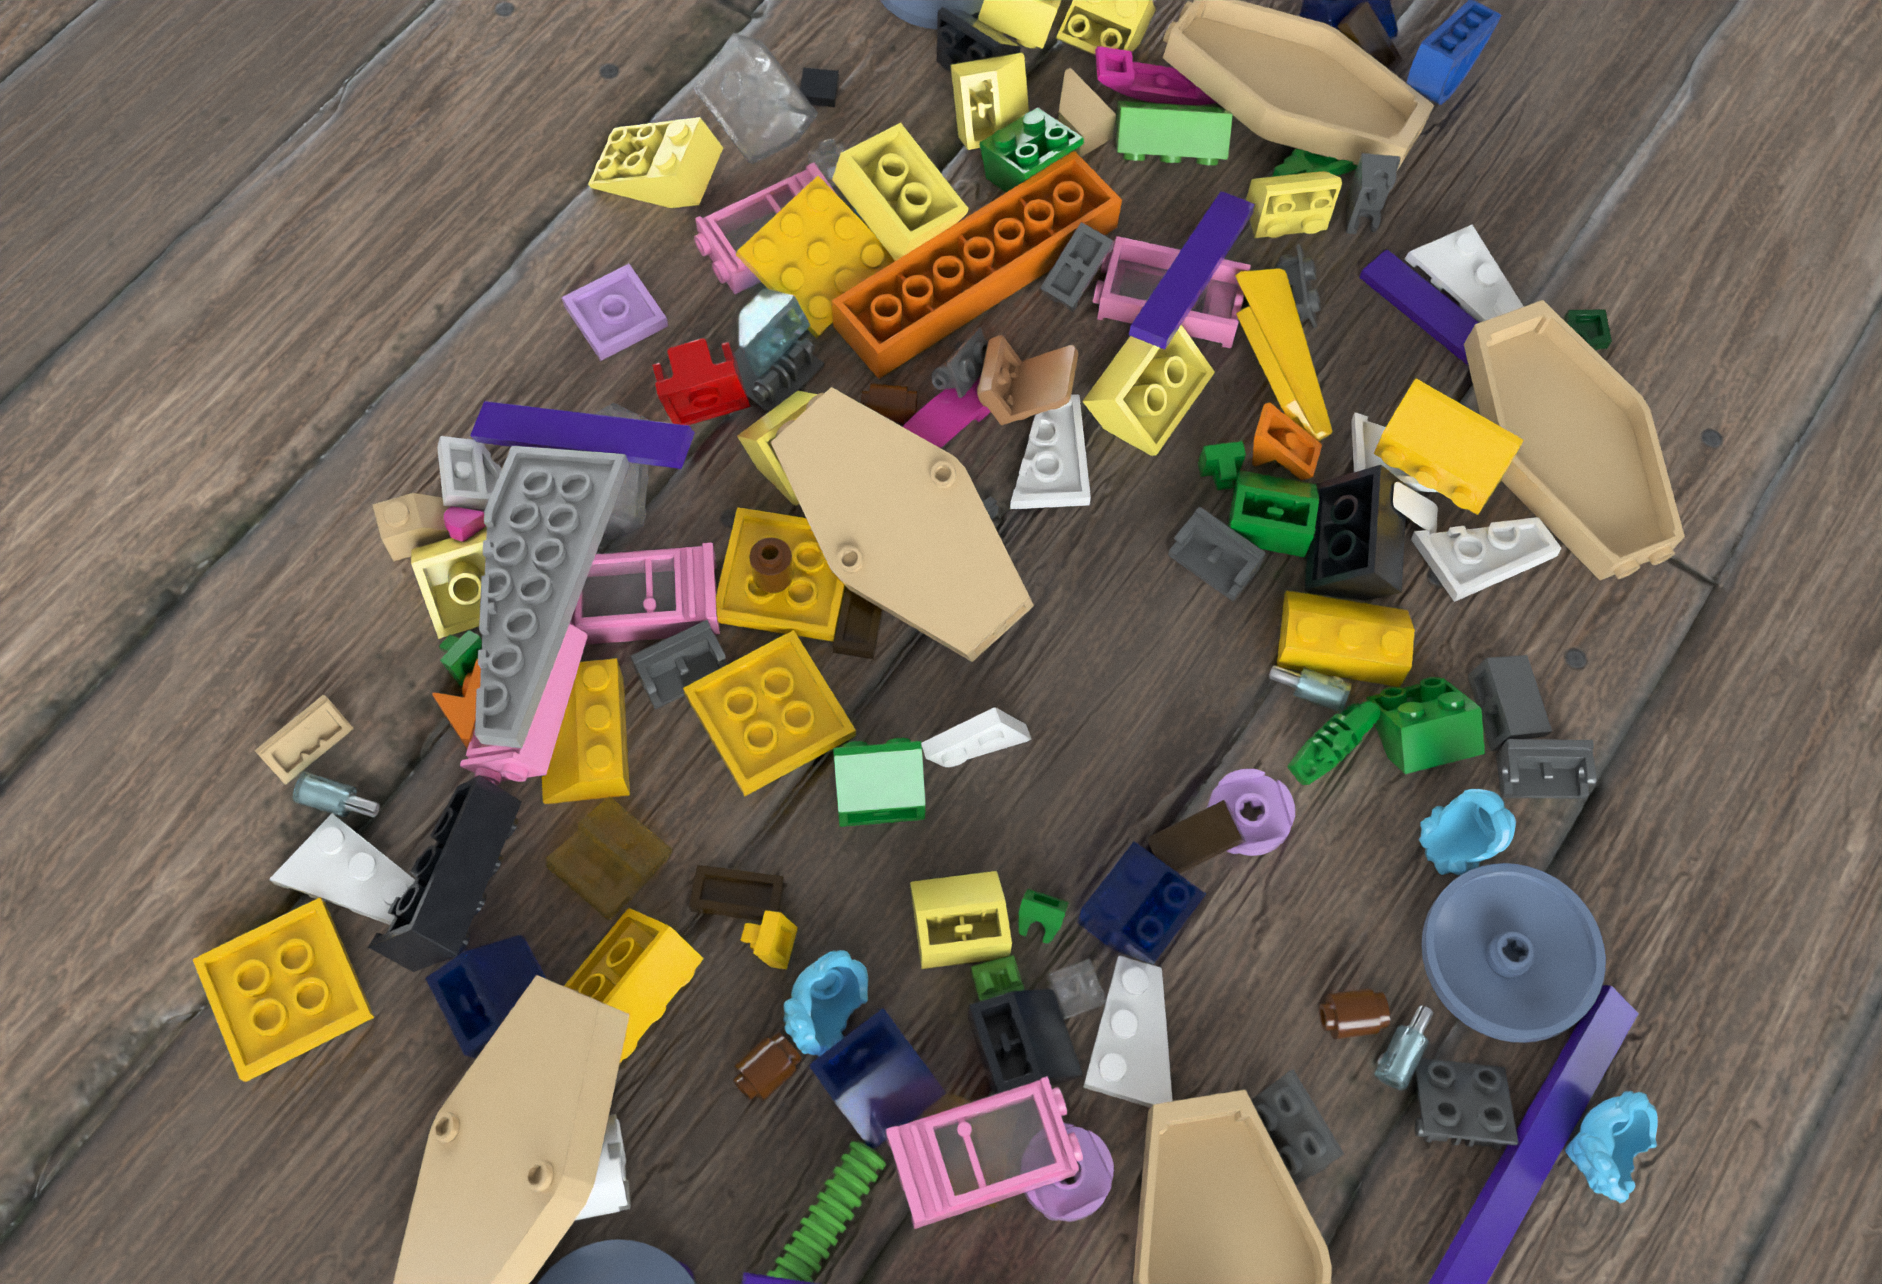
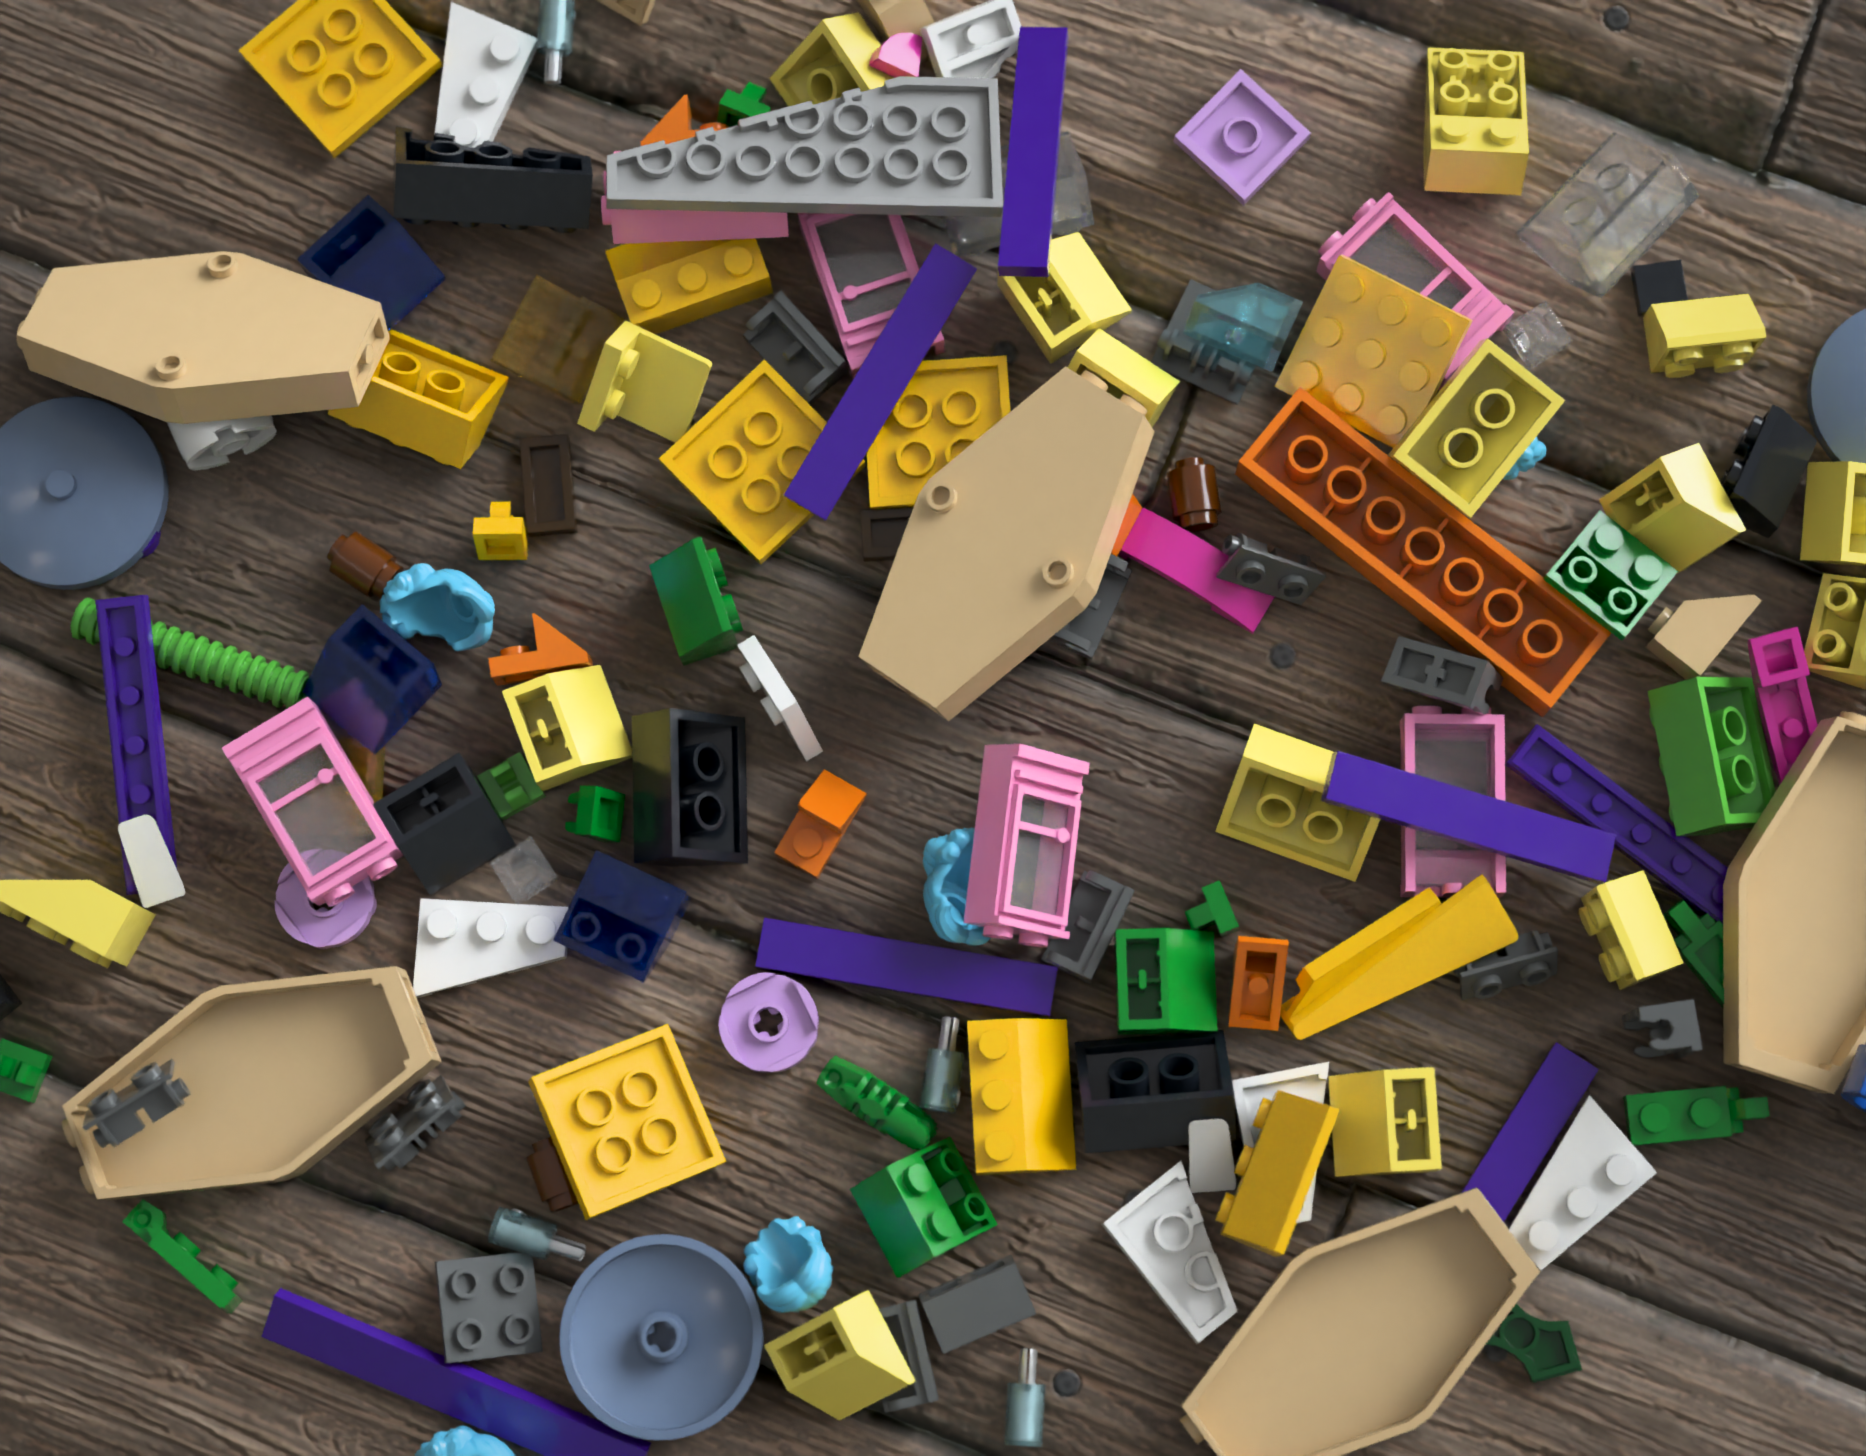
camera: 85 degrees right, 15 degrees up
red panel [652,338,751,425] -> none
reddish brown brick [749,537,794,593] -> none
medium nougat bracket [977,335,1078,425] -> none
white wing [1010,395,1091,509] -> none
dark brown tile [1147,800,1246,879] -> none
none -> orange slope [488,613,593,686]
none -> yellow plate [528,1024,726,1220]
none -> light yellow bracket [577,320,712,443]
none -> black slope [632,708,748,867]
none -> dark purple tile [755,918,1058,1017]
none -> light yellow slope [764,1290,916,1421]
none -> orange slope [774,769,867,879]
none -> dark purple tile [784,243,977,521]
none -> medium azure hair [923,828,991,946]
none -> bright pink door [963,744,1089,947]
none -> light yellow slope [998,232,1132,364]
none -> clear light blue piece [1004,1348,1046,1447]
none -> light yellow slope [1328,1067,1442,1177]
none -> dark purple tile [1505,724,1728,924]
none -> green hinge [1623,1086,1770,1146]
none -> light yellow slope [1643,294,1766,378]

